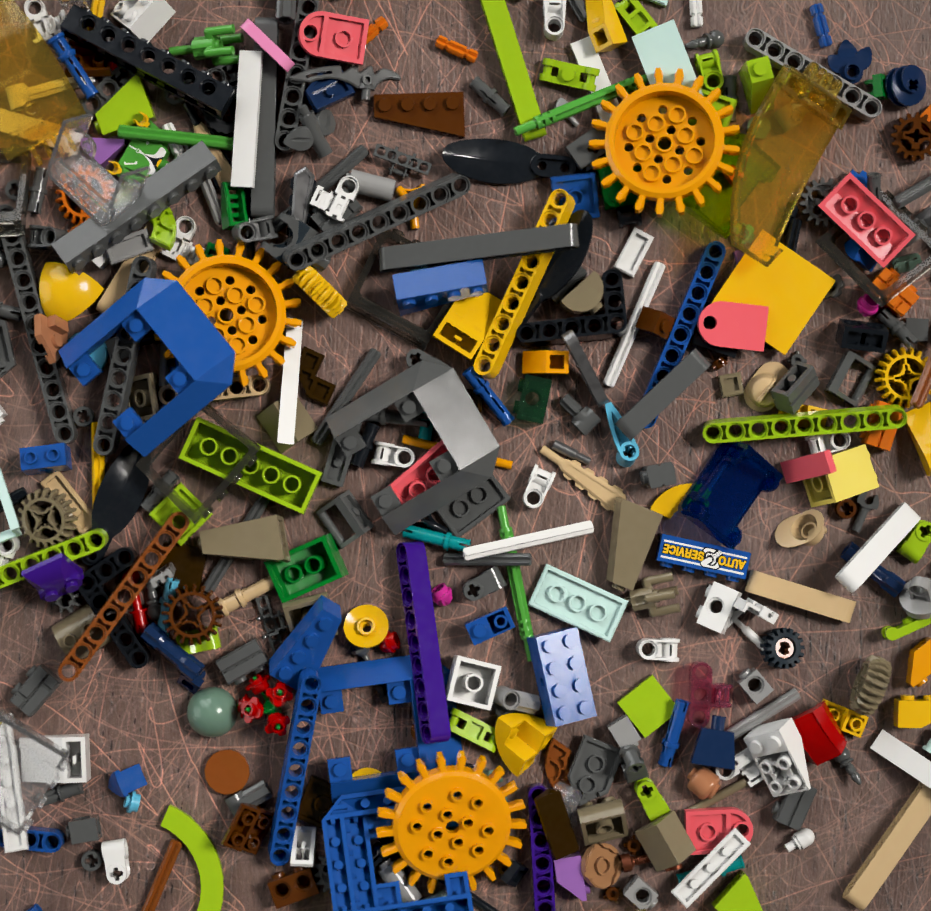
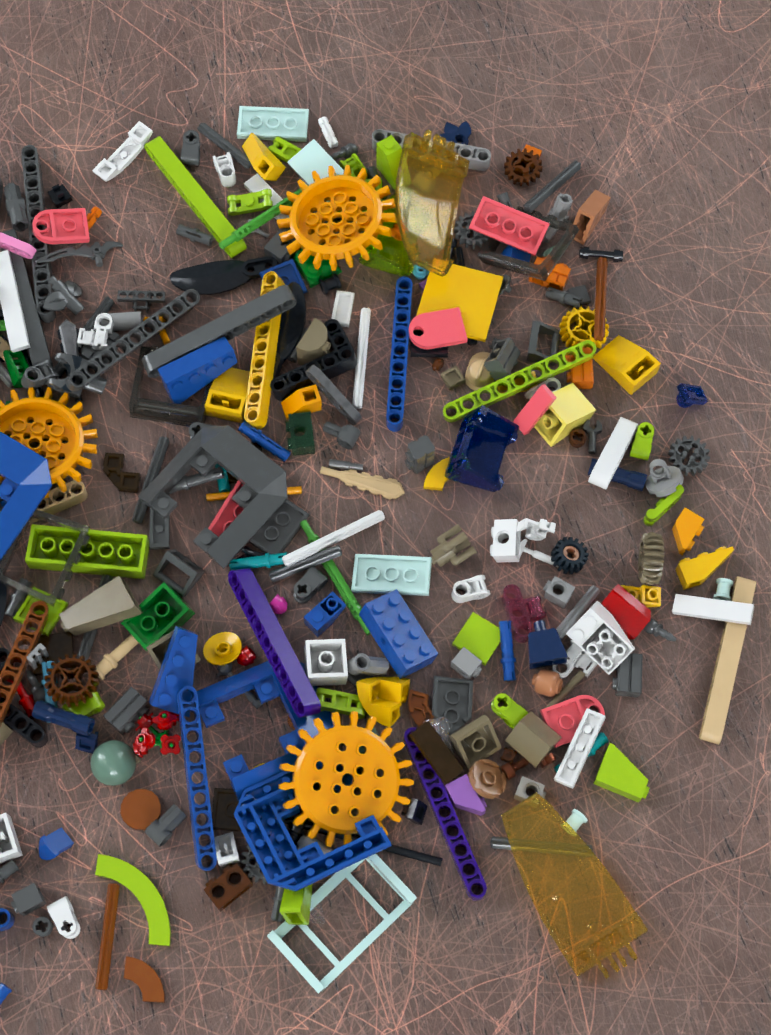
camera: 25 degrees left, 20 degrees down
medium azure plate [123,791,141,813] -> none
reddish brown slope [221,802,274,855] -> none
dark grey piece [255,595,288,654] -> none
dark tan slope [256,397,318,454] -> none
white sticker [277,317,303,445] -> none
yellow gear [292,266,347,318] -> none
dark blue wing [304,60,355,113] -> none
black pin [350,422,380,469] -> none
white piece [371,441,416,468] -> none
reddish brown wing [373,92,465,138] -> none
orange axle [435,35,478,63] -> none
white piece [522,464,556,509] -> none
reddish brown piece [603,885,622,903] -> none
medium azure piece [605,402,639,467] -> none
dark tan slope [606,497,663,592] -> none
dark grey beam [615,348,711,441] -> none
dark grey piece [619,744,649,784] -> none
reddish brown brick [635,306,676,340] -> none
brick [655,533,751,583] -> none
tan beam [744,570,856,623] -> none
tan piece [775,509,827,548] -> none
white cylinder [784,828,815,852] -> none
blue axle [810,3,832,48] -> none
black brick [835,319,889,353] -> none
dark pink plate [857,293,880,317] -> none
green tile [864,74,889,100] -> none
dark blue piece [885,65,926,107] -> none

